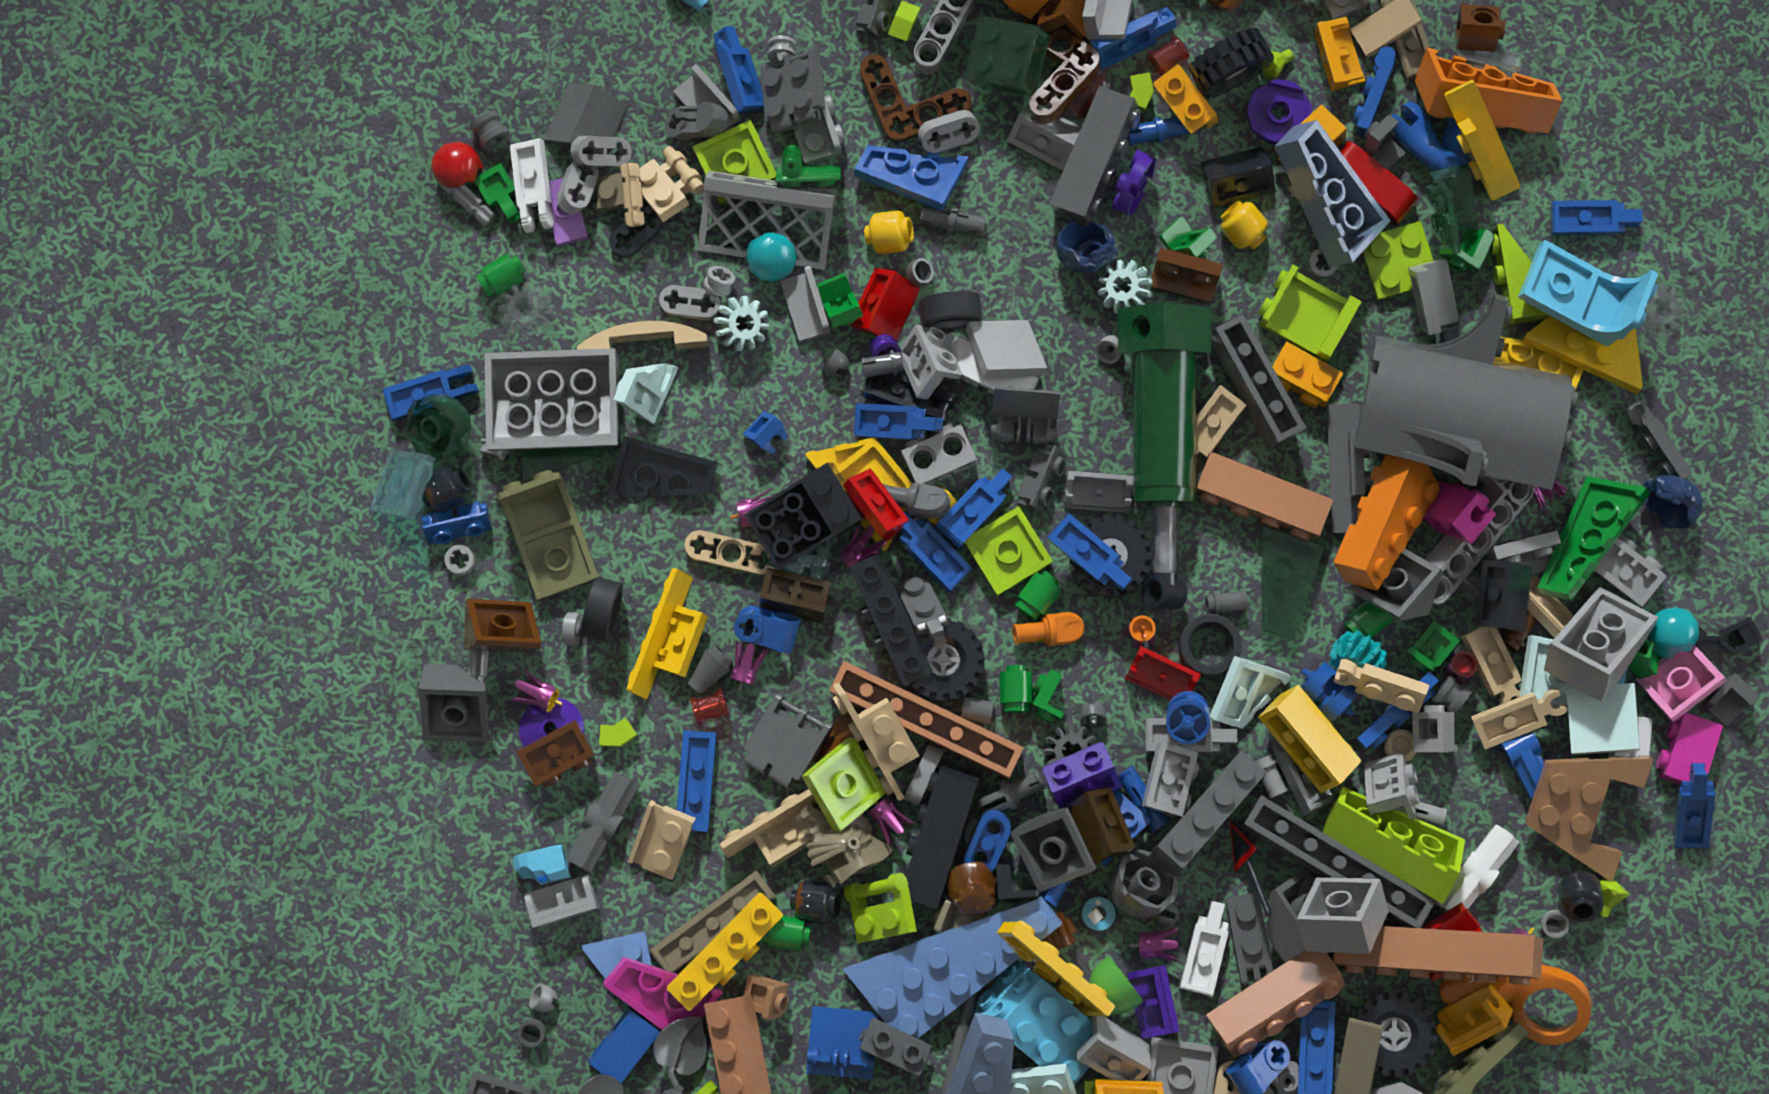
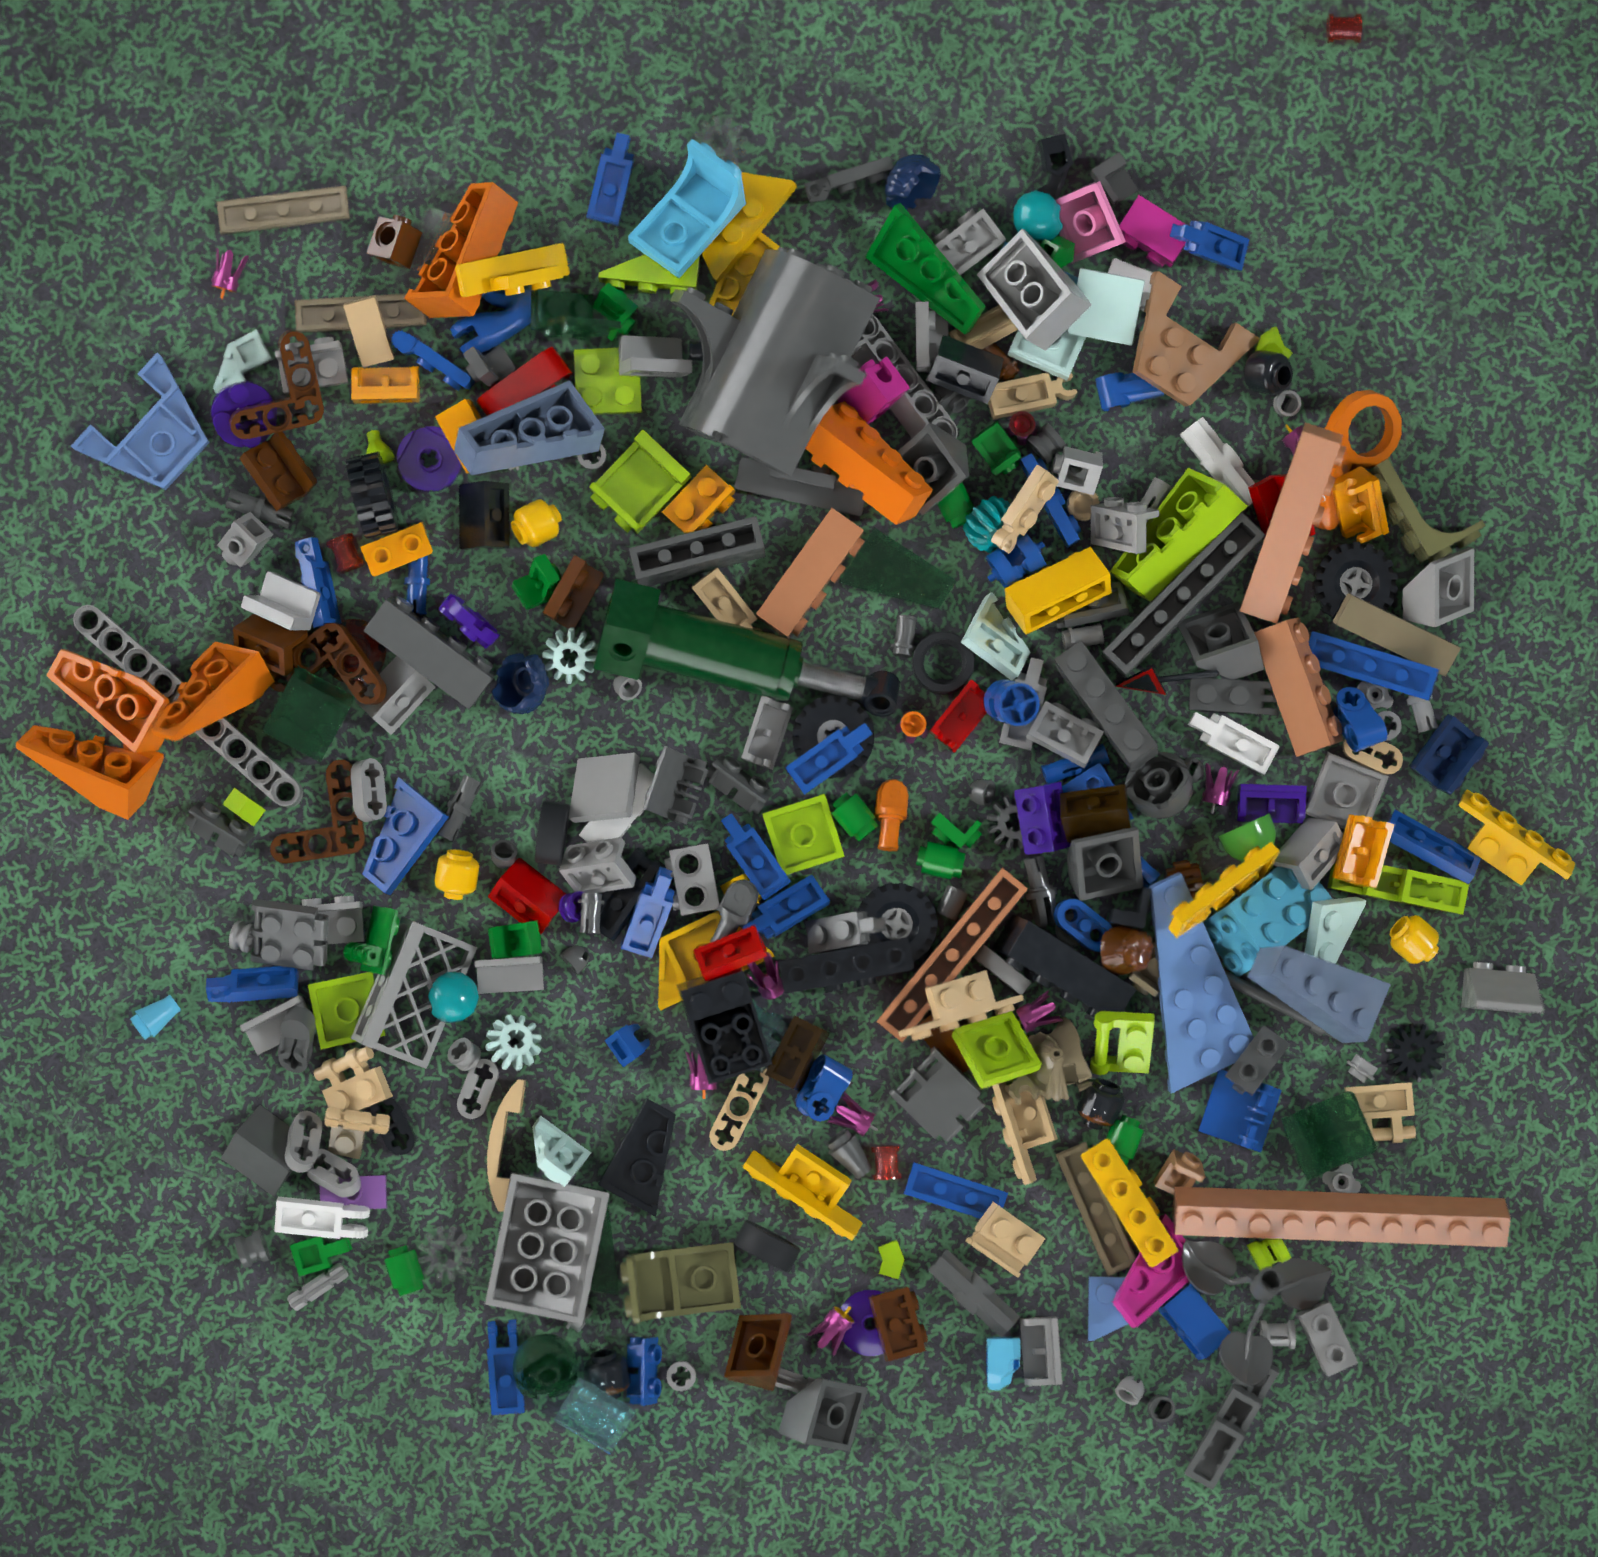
camera: 75 degrees left, 5 degrees up
red hair [431,141,483,188] -> none
light grey tile [562,612,582,646] -> none
medium azure tile [1082,897,1115,931] -> none
lime piece [1129,72,1154,113] -> none
light grey brick [1297,877,1389,954] -> none
tan plate [1471,688,1567,749] -> none

